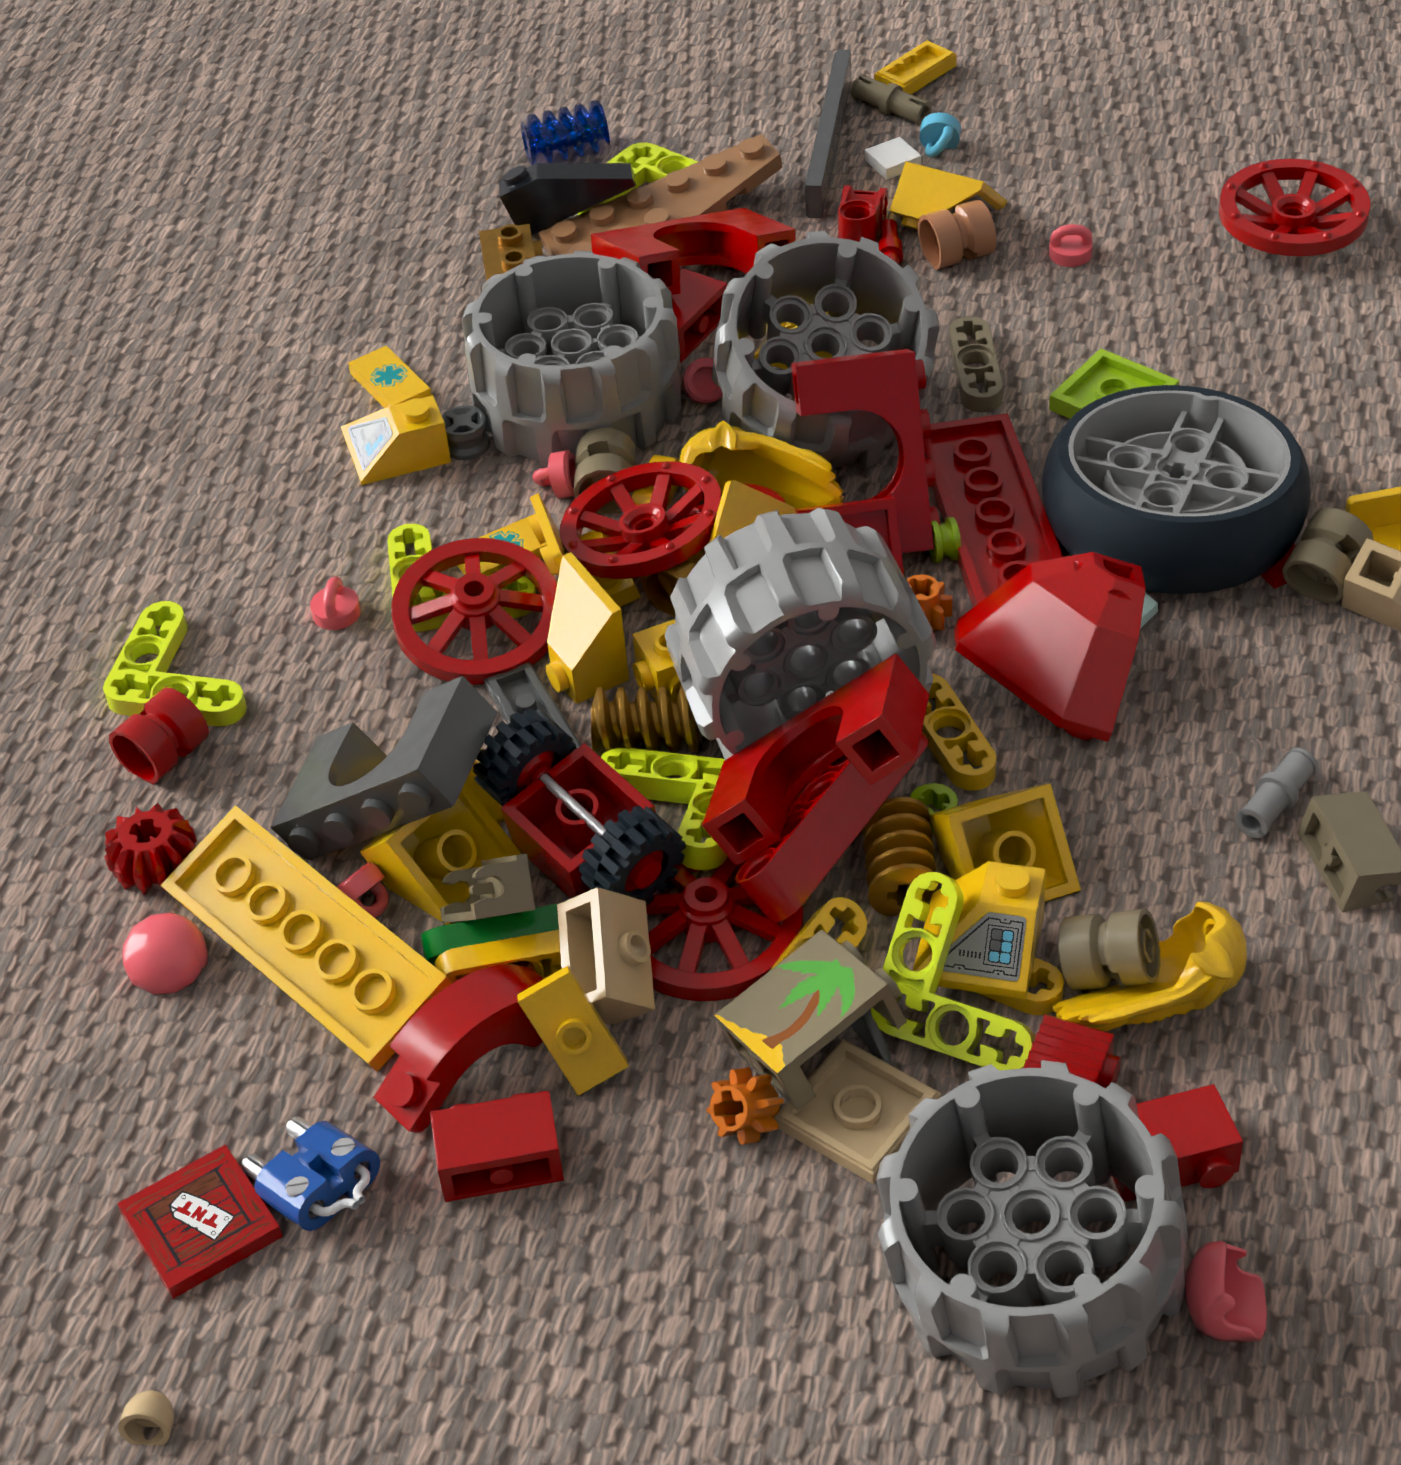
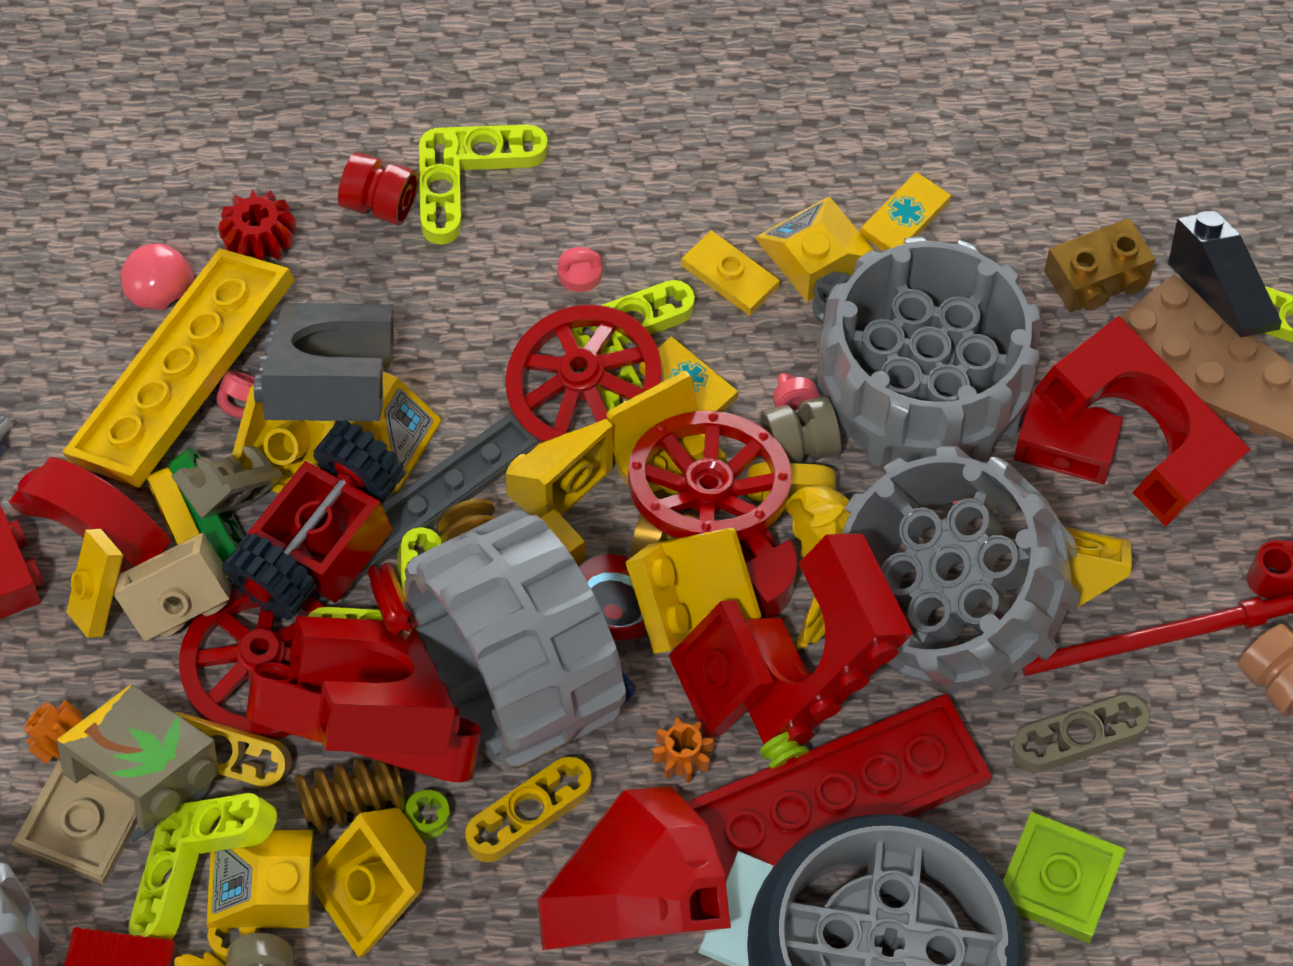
camera: 70 degrees right, 15 degrees up
none -> red axle [367,562,414,635]
none -> yellow plate [681,230,780,316]

